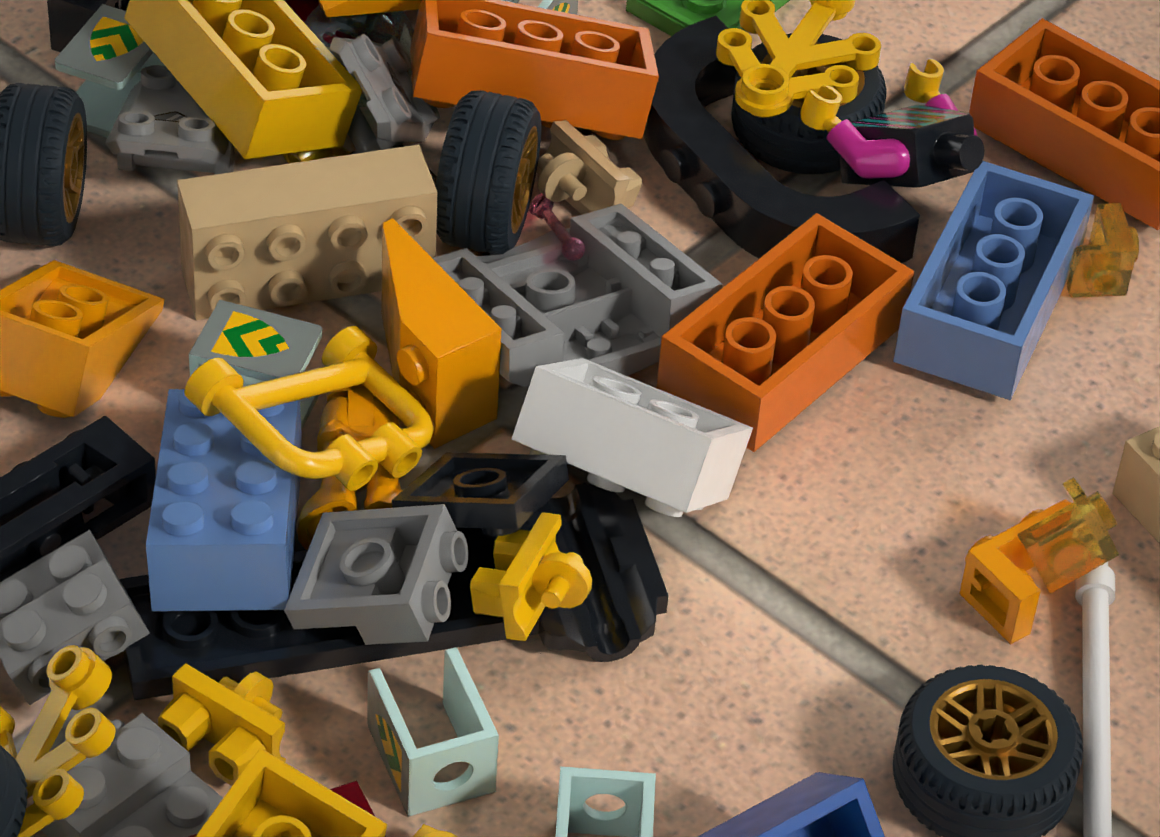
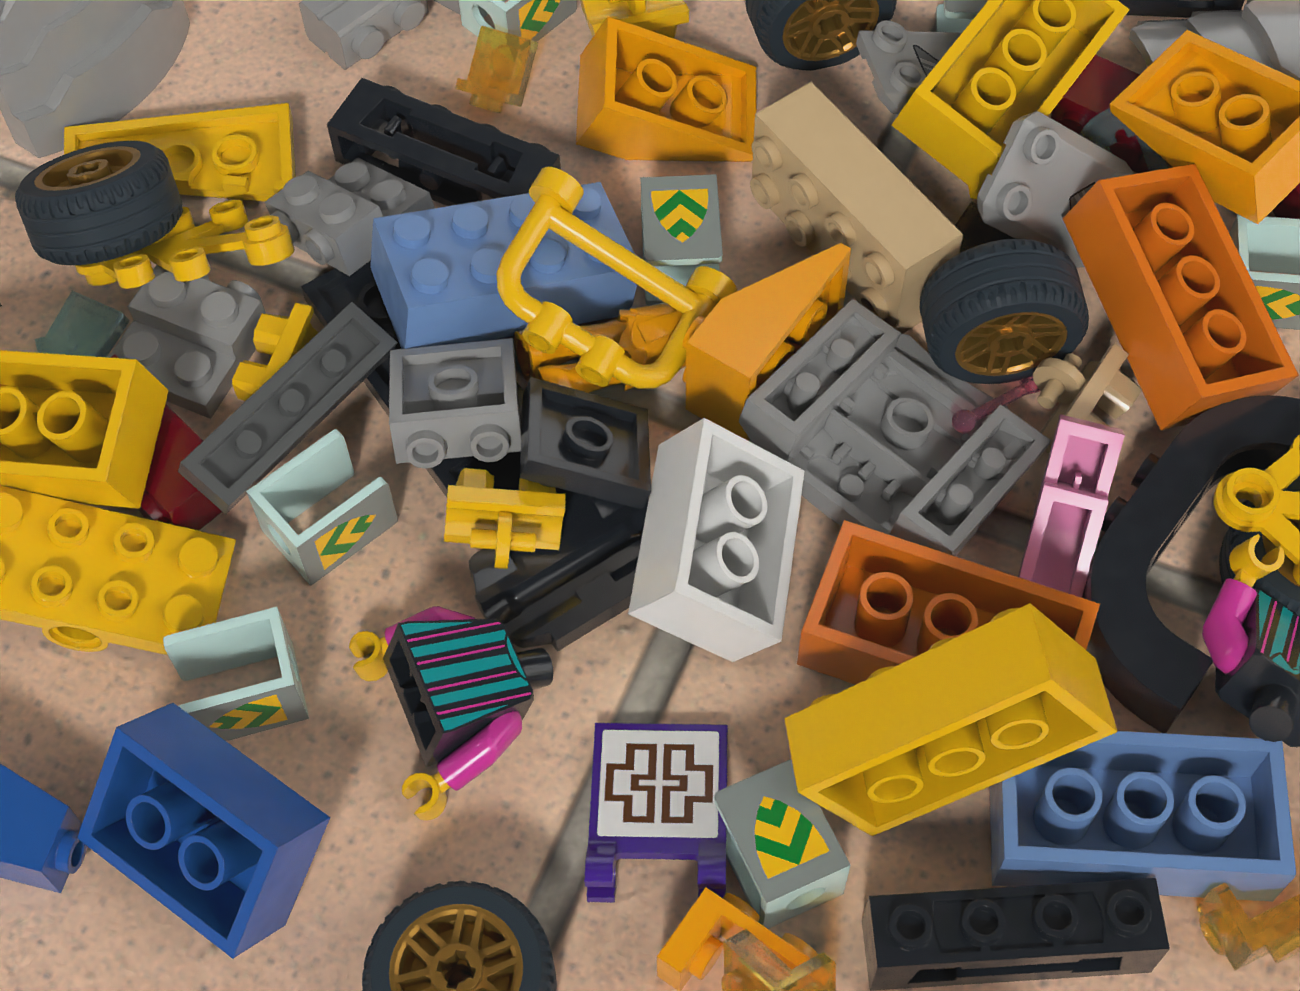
camera: 75 degrees right, 15 degrees up
none -> dark grey plate [178,302,398,514]
none -> torso [349,606,553,820]
none -> flag [584,723,728,903]
none -> piece [714,760,851,929]
none -> yellow brick [784,603,1118,836]
none -> black brick [862,878,1170,991]
none -> bright pink slope [1018,414,1125,598]

